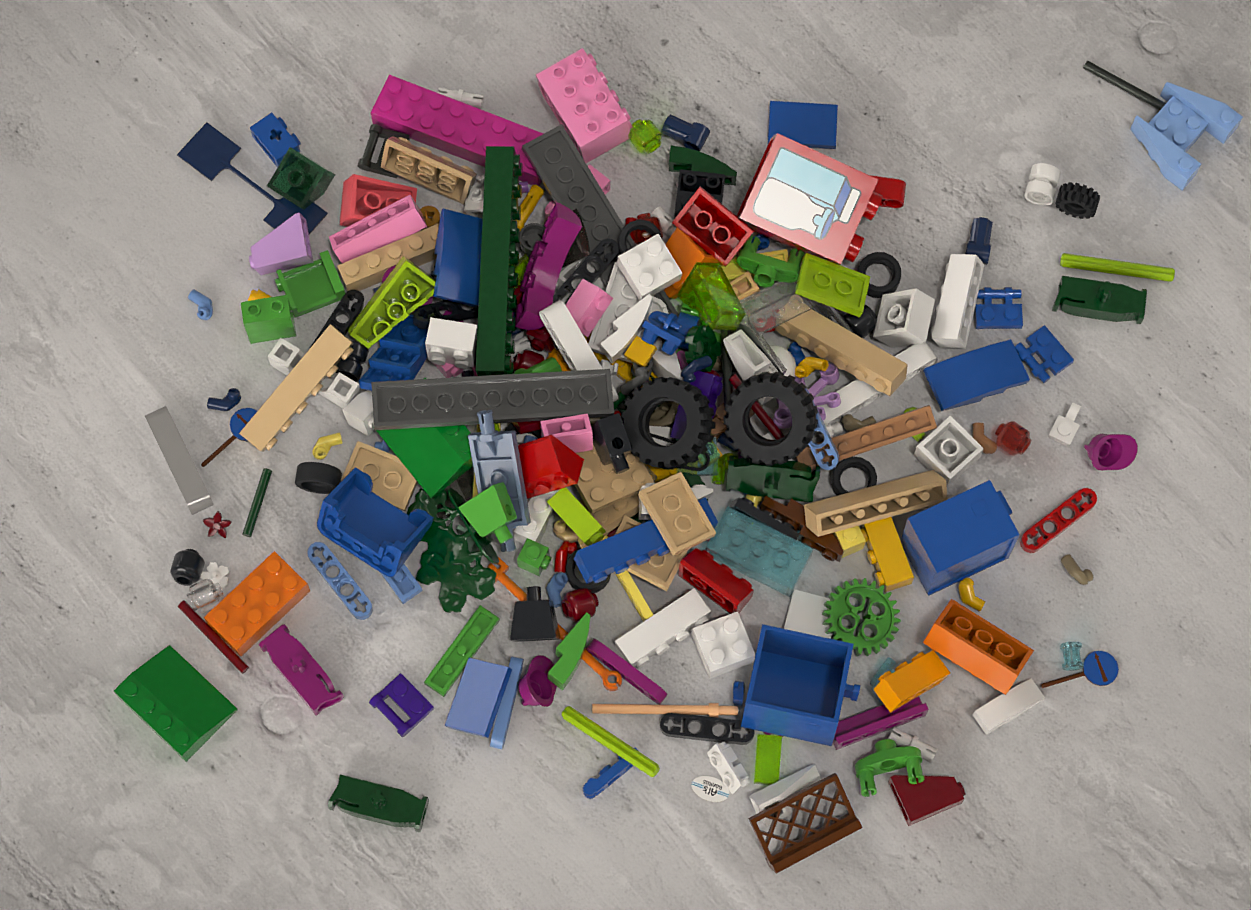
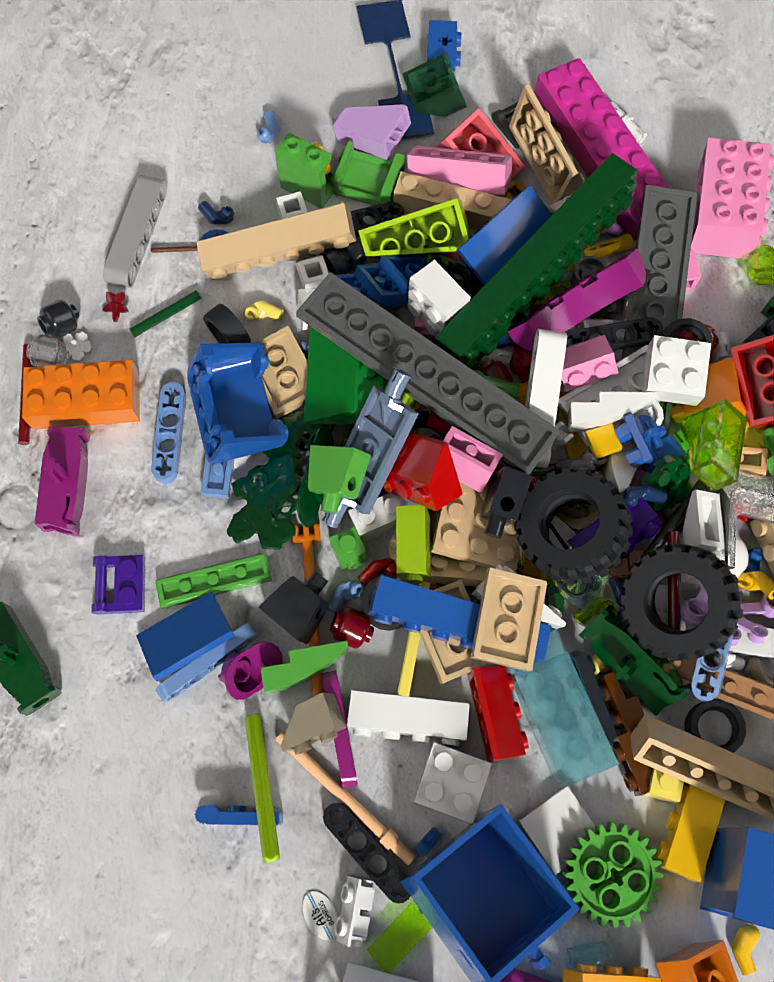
camera: 40 degrees right, 0 degrees up
none -> dark tan slope [281,693,346,755]

